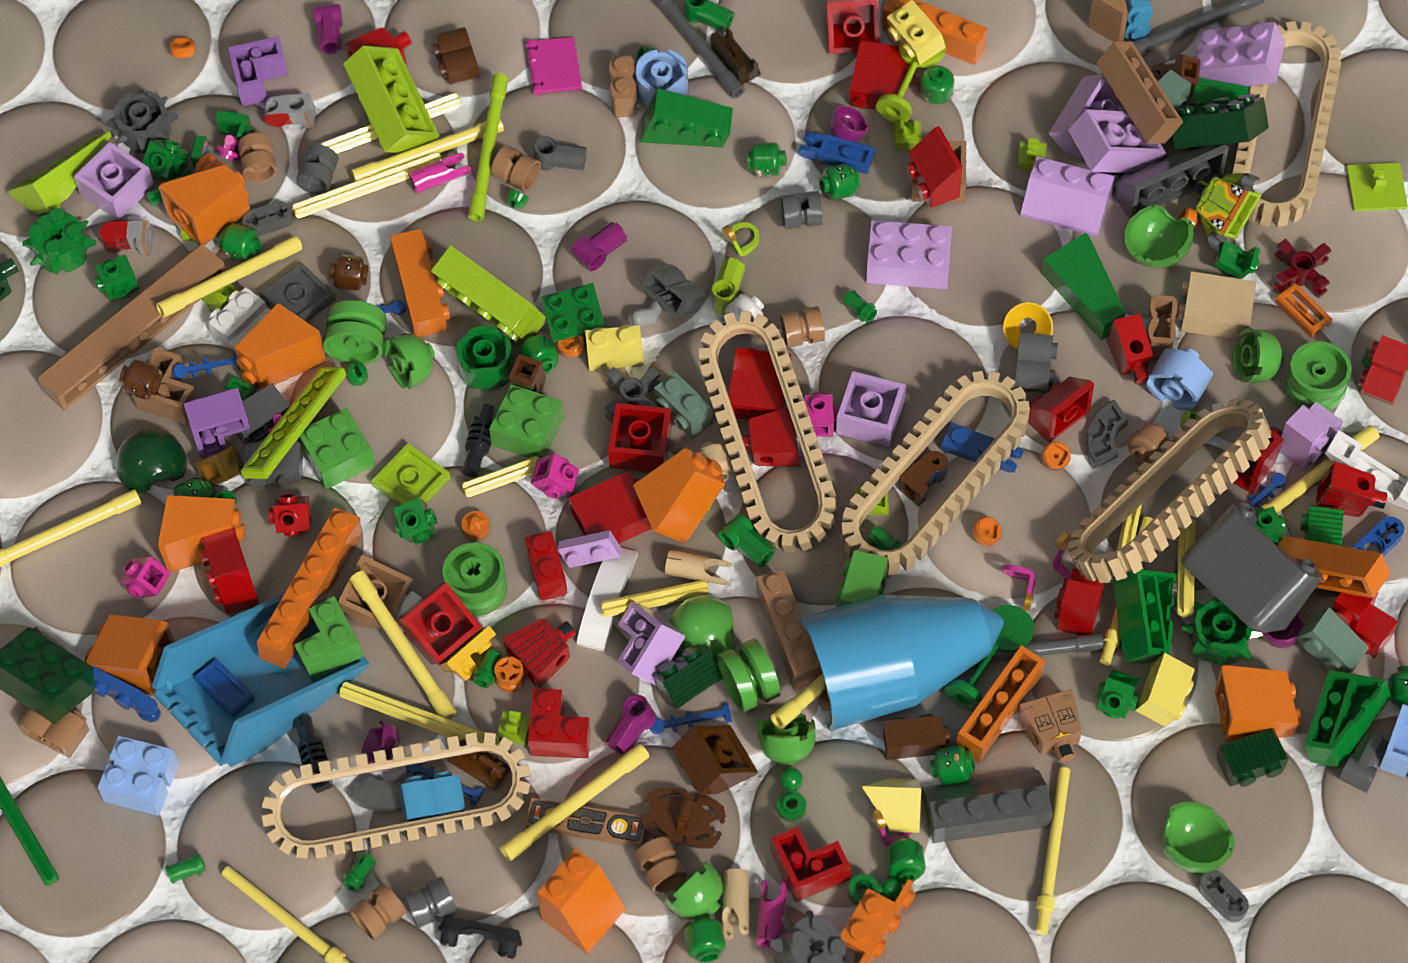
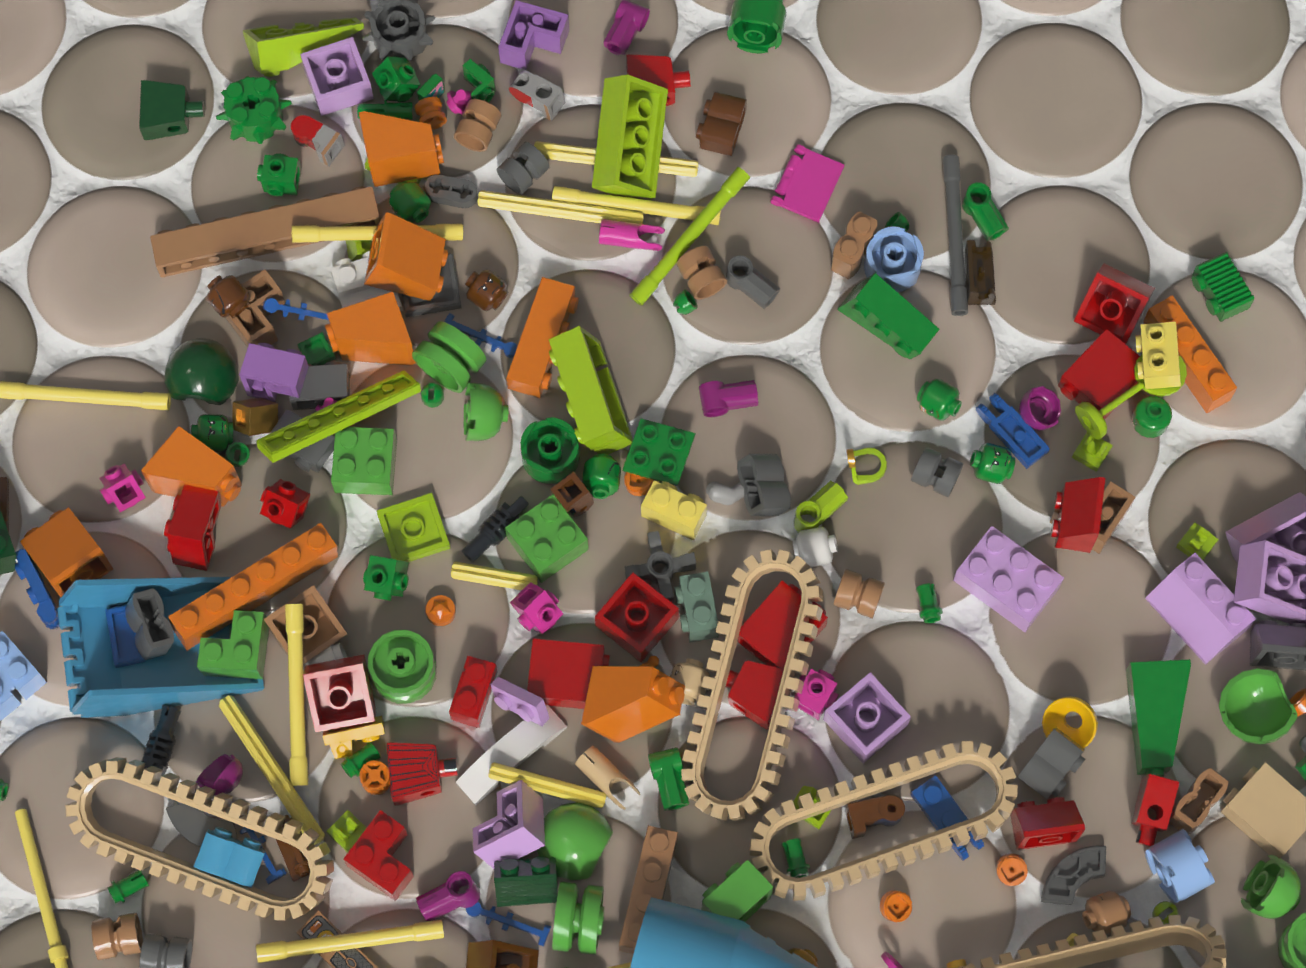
camera: 30 degrees right, 10 degrees up
none -> dark grey brick [125,589,174,660]
none -> orange slope [364,212,448,301]

